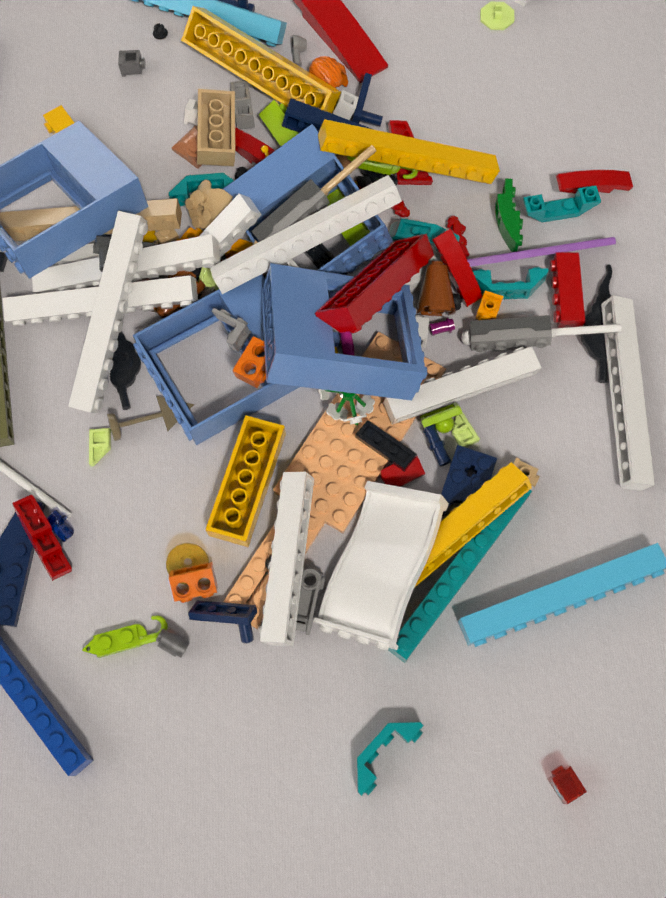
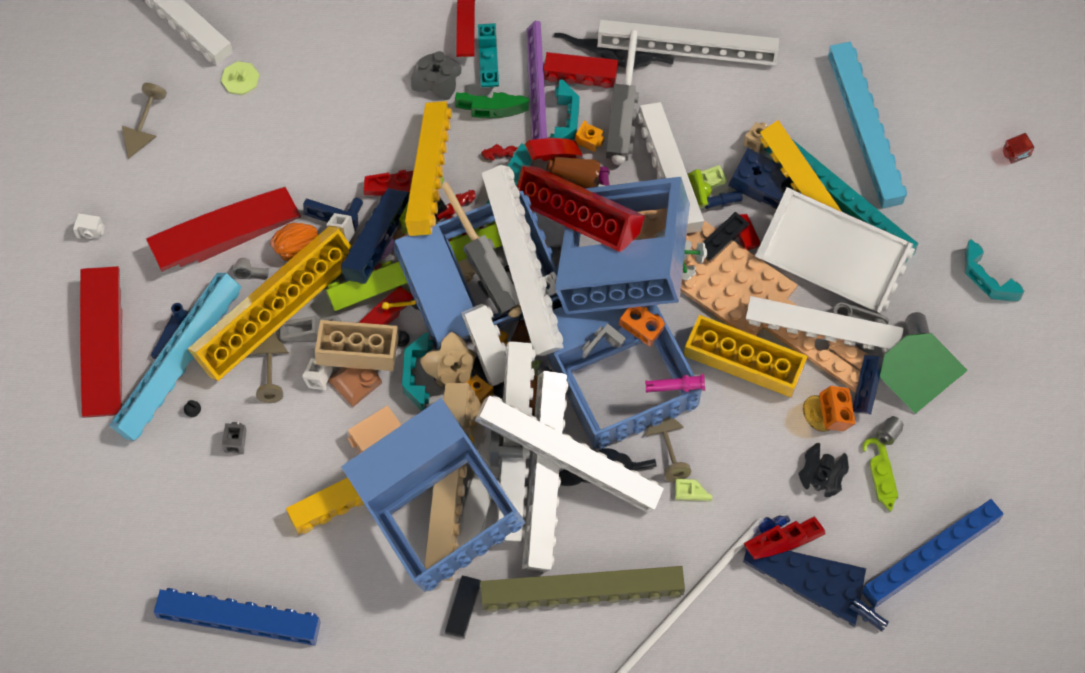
camera: 85 degrees left, 5 degrees down
none -> dark tan piece [250,333,289,403]
none -> light nougat brick [347,405,401,455]
none -> dark grey brick [411,51,462,99]
none -> dark pink pin [645,373,706,393]
none -> black piece [798,443,849,497]
none -> green piece [880,312,968,414]

